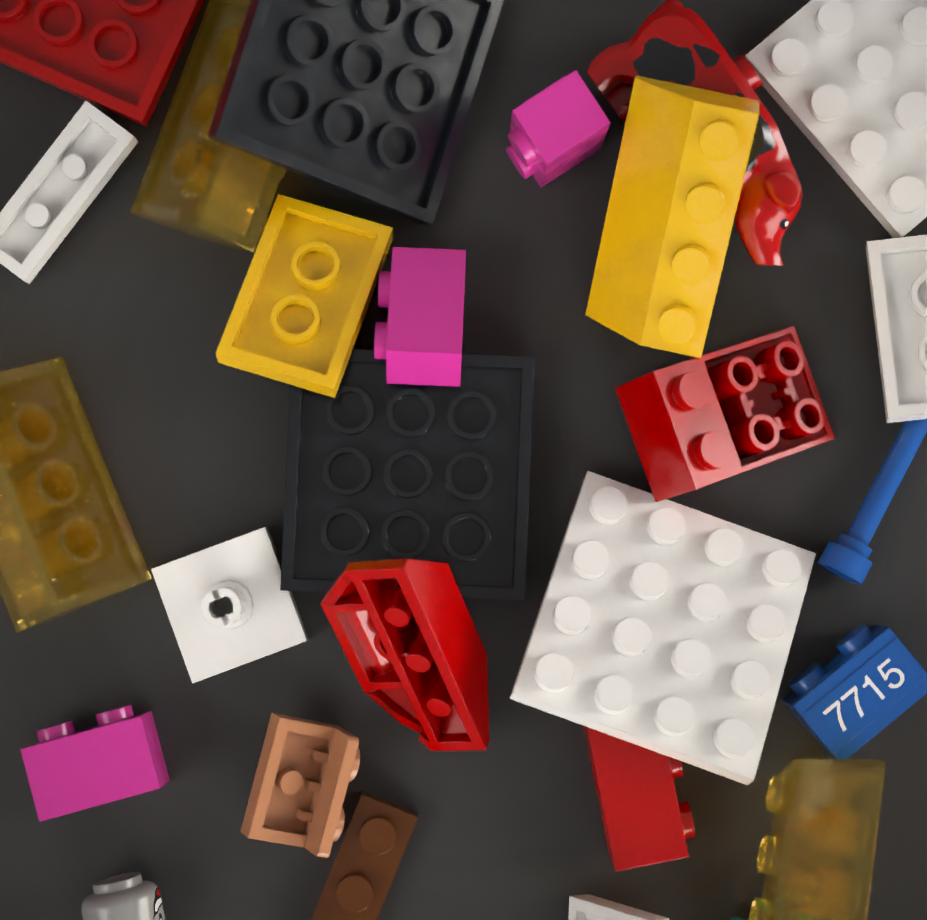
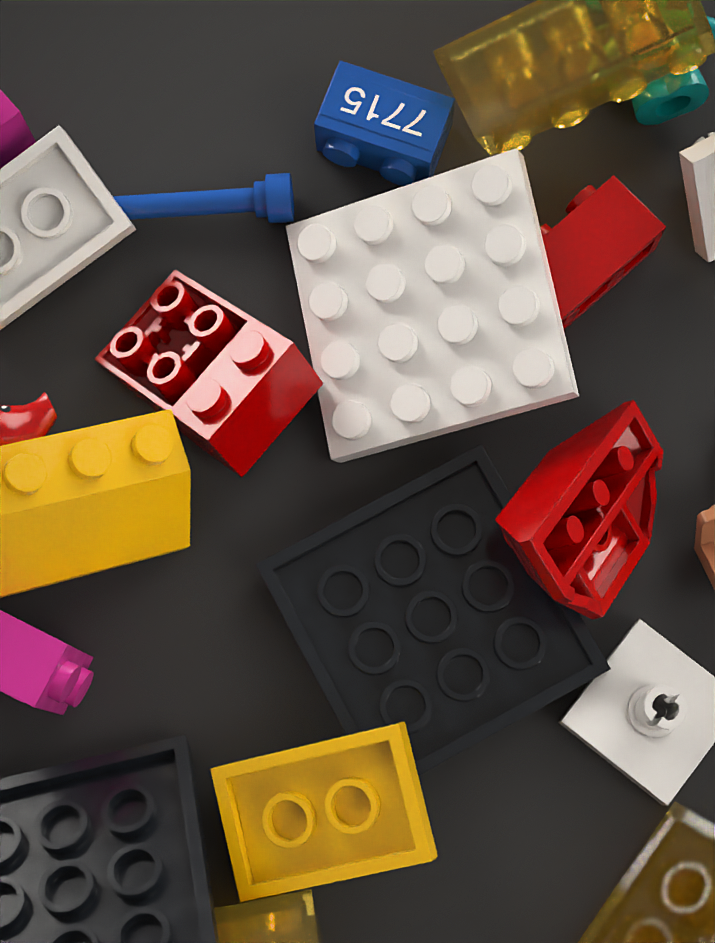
camera: 115 degrees left, 10 degrees down
dark pink brick [374,247,466,387] -> none

